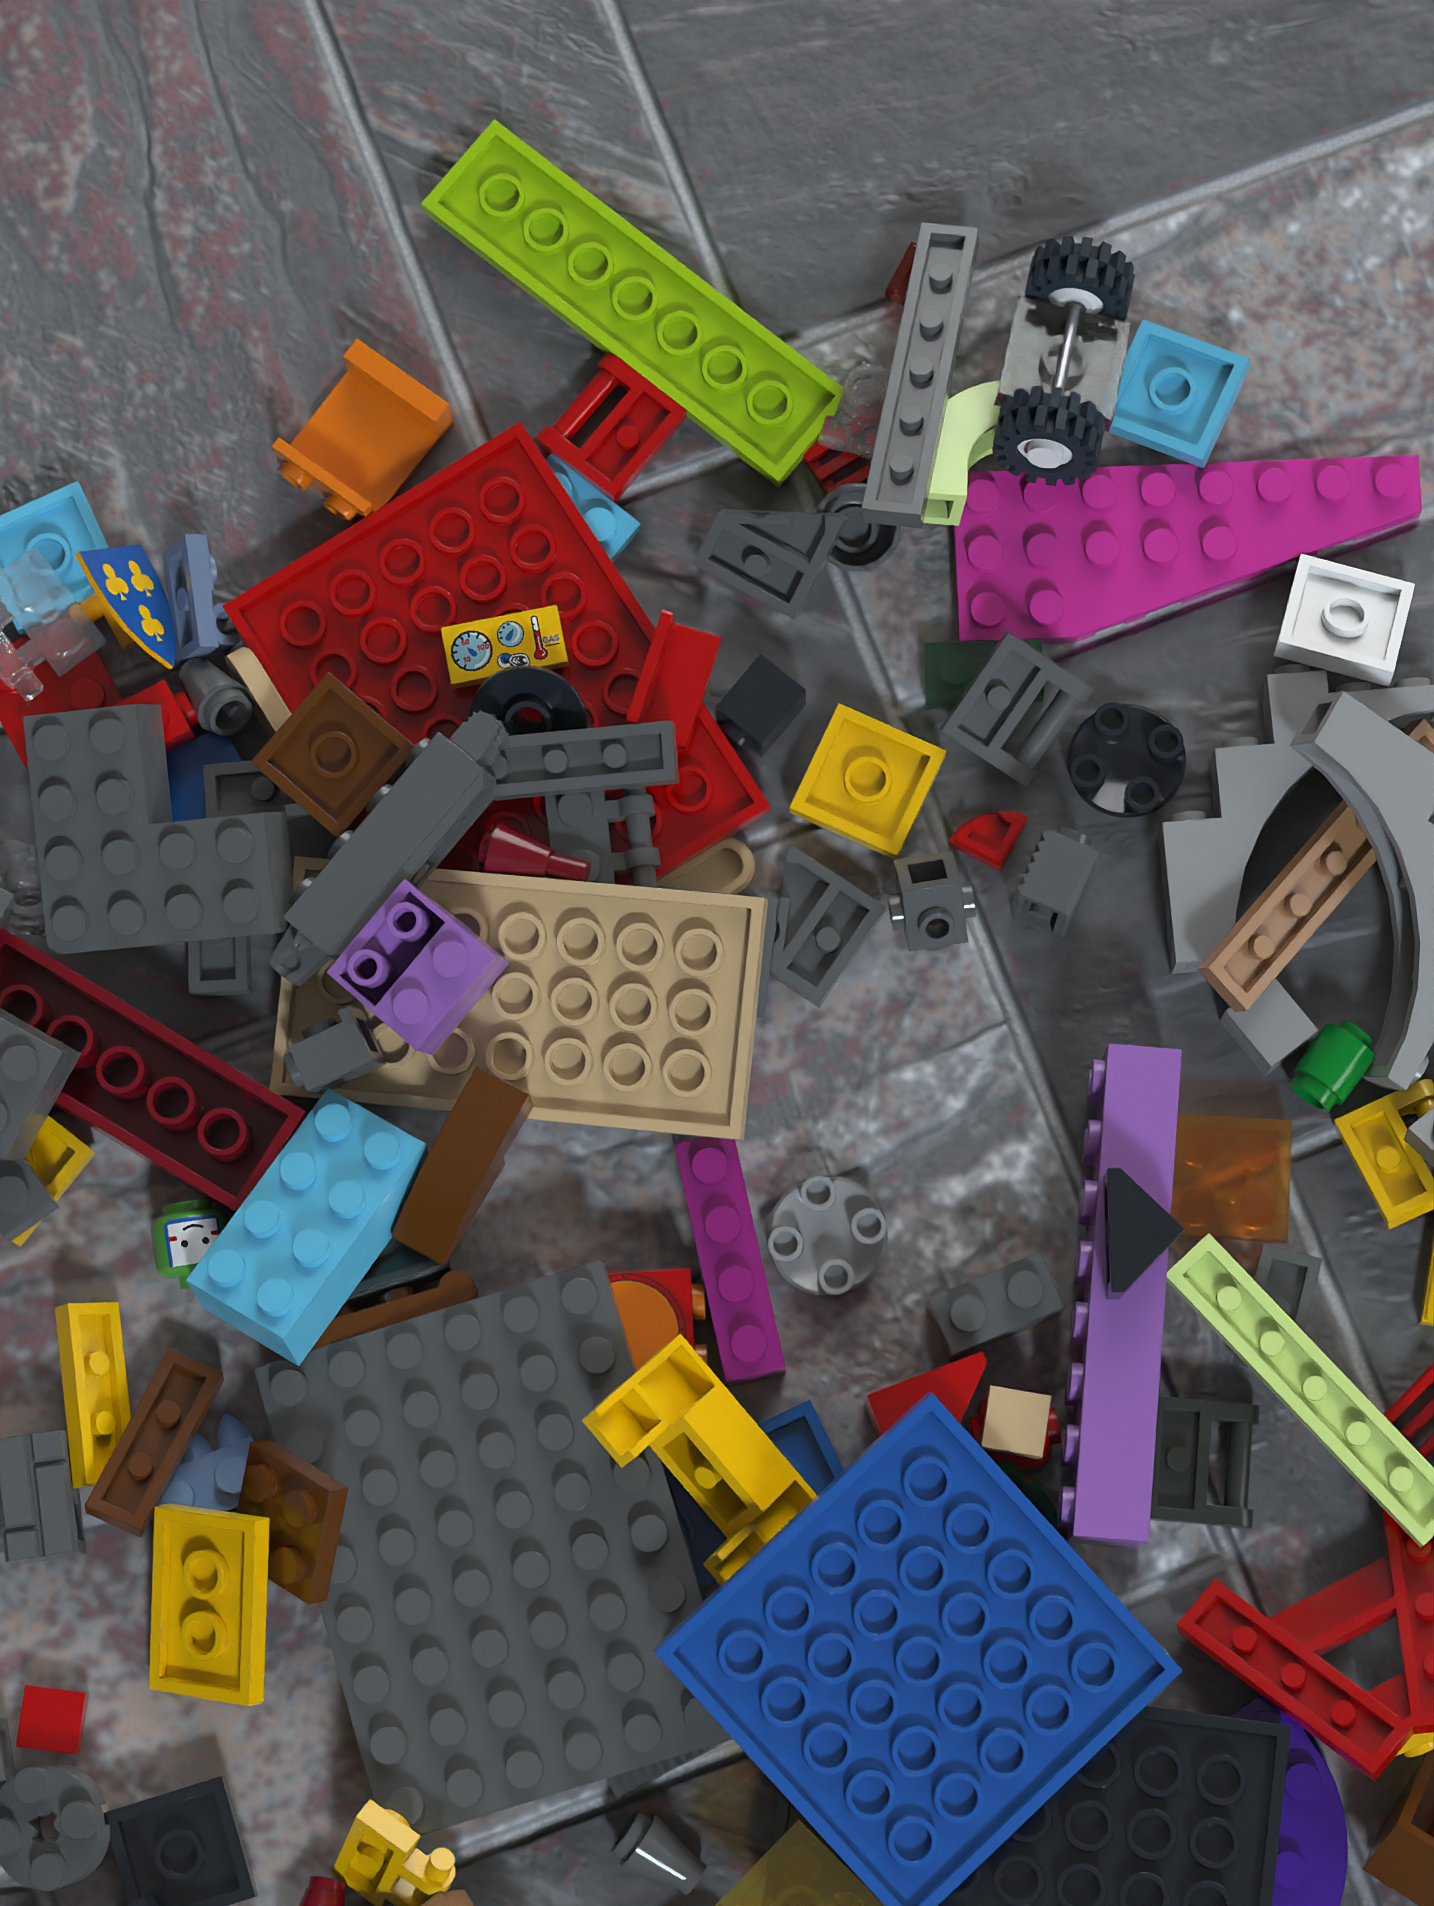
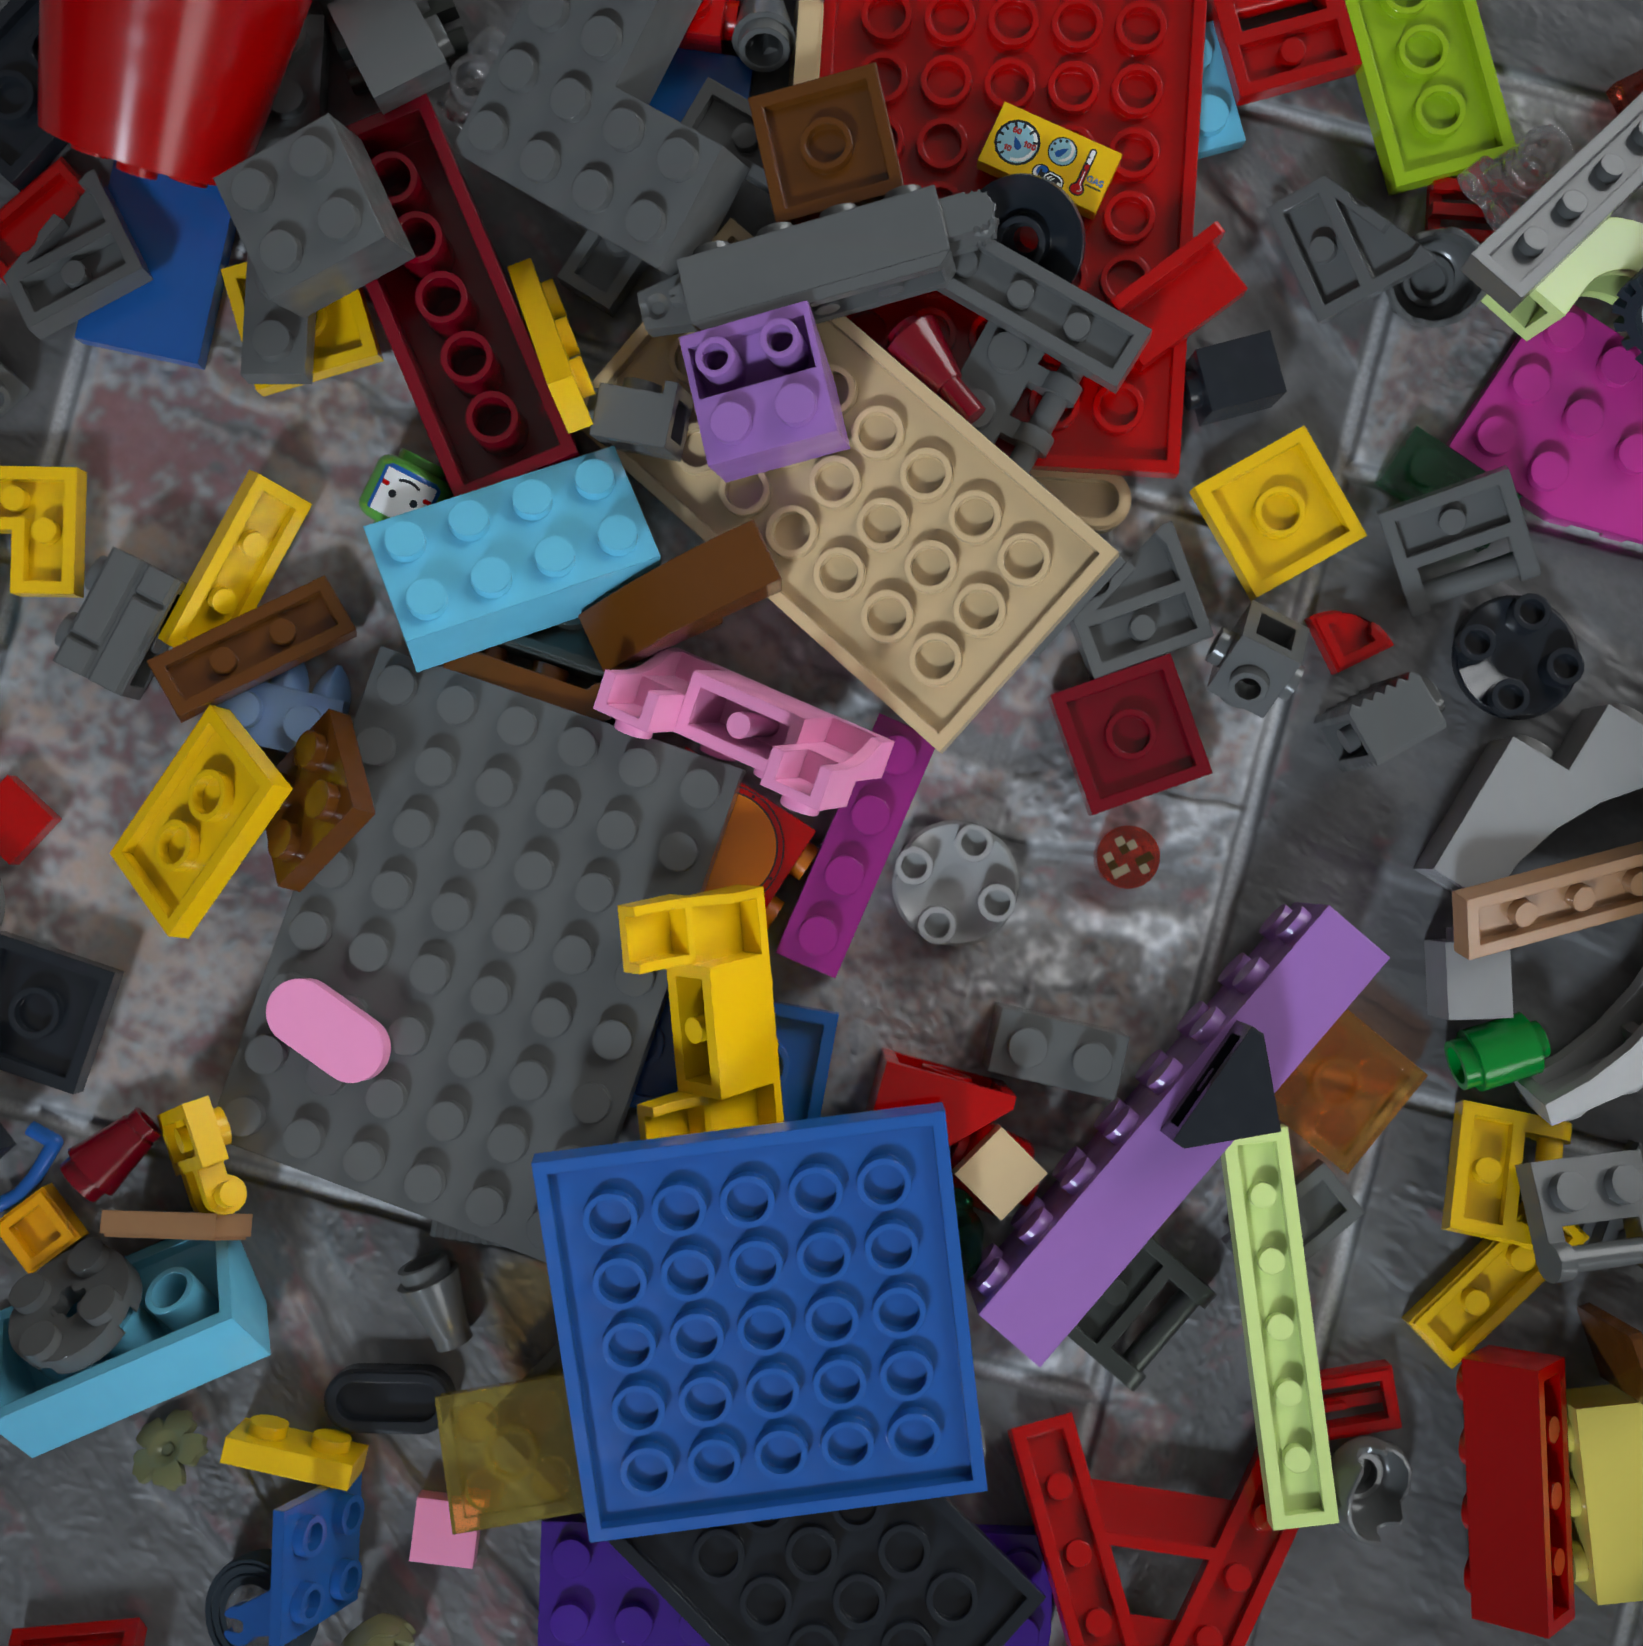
camera: 25 degrees right, 10 degrees up
none -> bright pink tile [266,978,391,1083]
none -> yellow plate [507,258,596,434]
none -> bright pink bracket [593,647,895,816]
none -> dark red plate [1047,653,1213,816]
none -> clear red tile [1093,825,1160,889]

